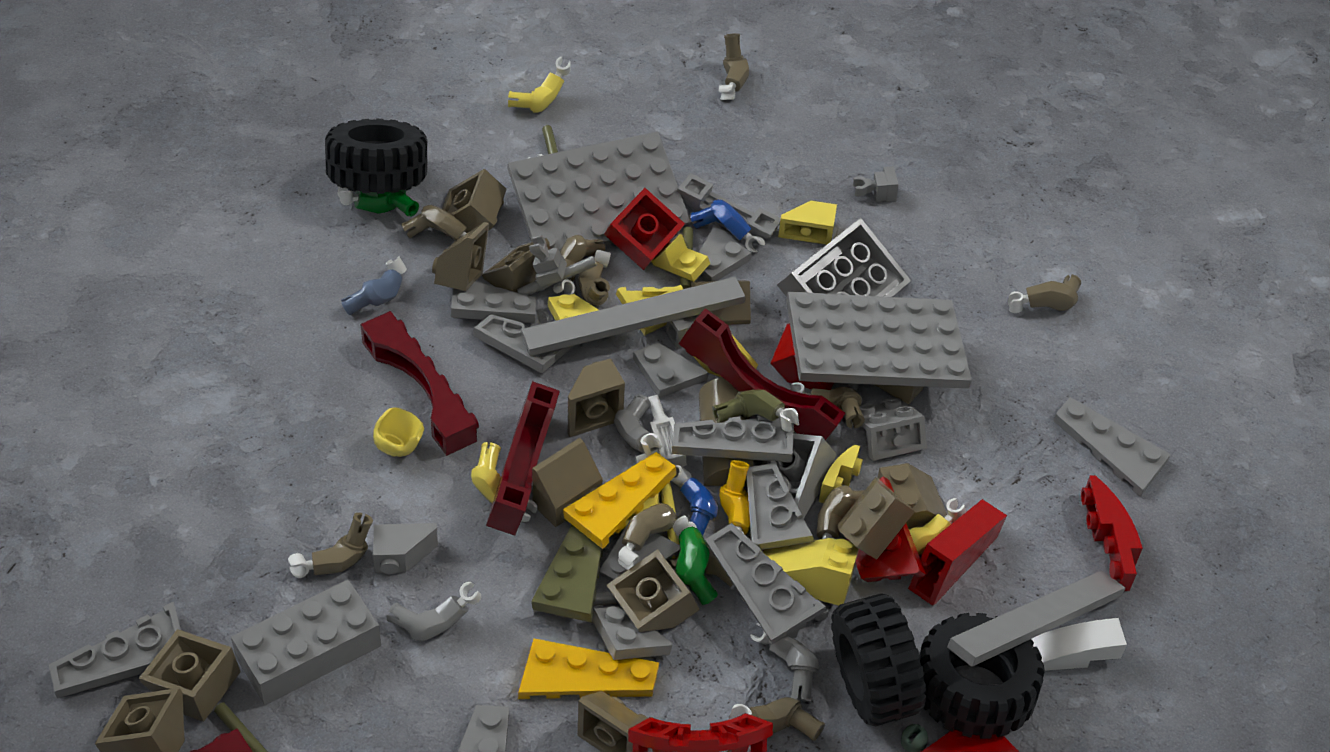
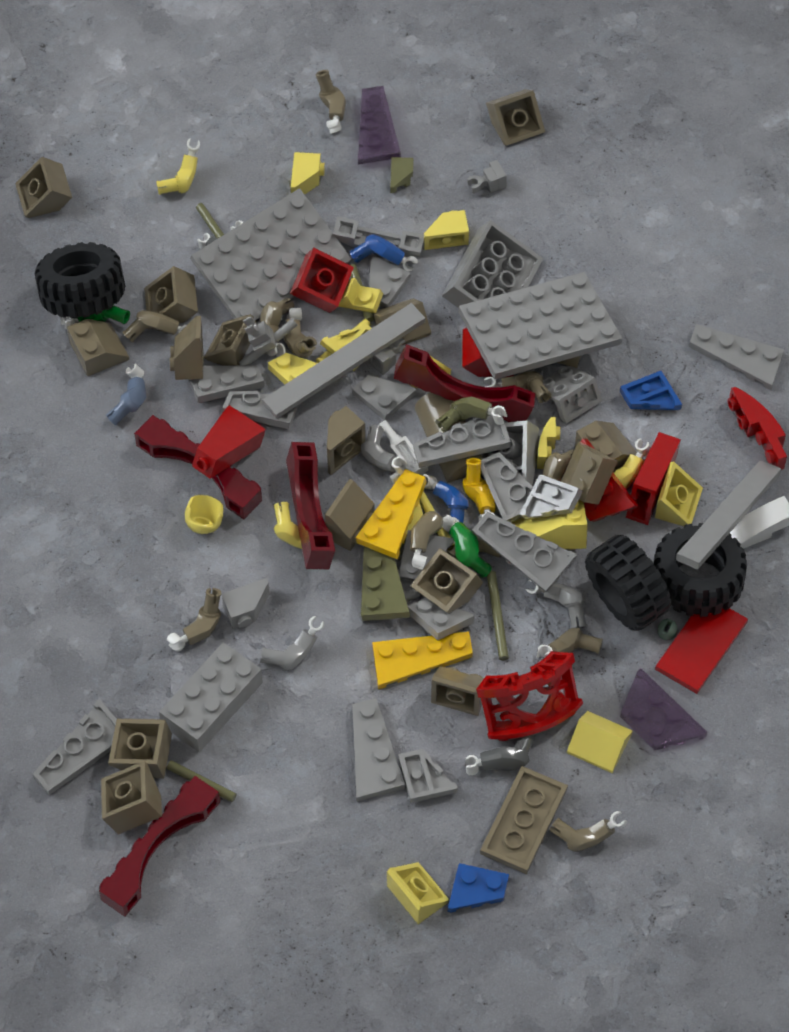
camera: 15 degrees left, 10 degrees up
dark tan arm [1008,274,1081,313] -> none
none -> dark tan slope [15,157,73,218]
none -> dark tan slope [67,319,130,377]
none -> red slope [192,405,266,479]
none -> light yellow slope [291,152,325,195]
none -> clear purple wing [358,86,401,165]
none -> olive slope [390,157,414,193]
none -> dark tan slope [486,89,545,146]
none -> olive bar [487,571,509,661]
none -> light grey wing [519,474,582,519]
none -> blue wing [620,371,682,410]
none -> light yellow slope [655,461,703,526]

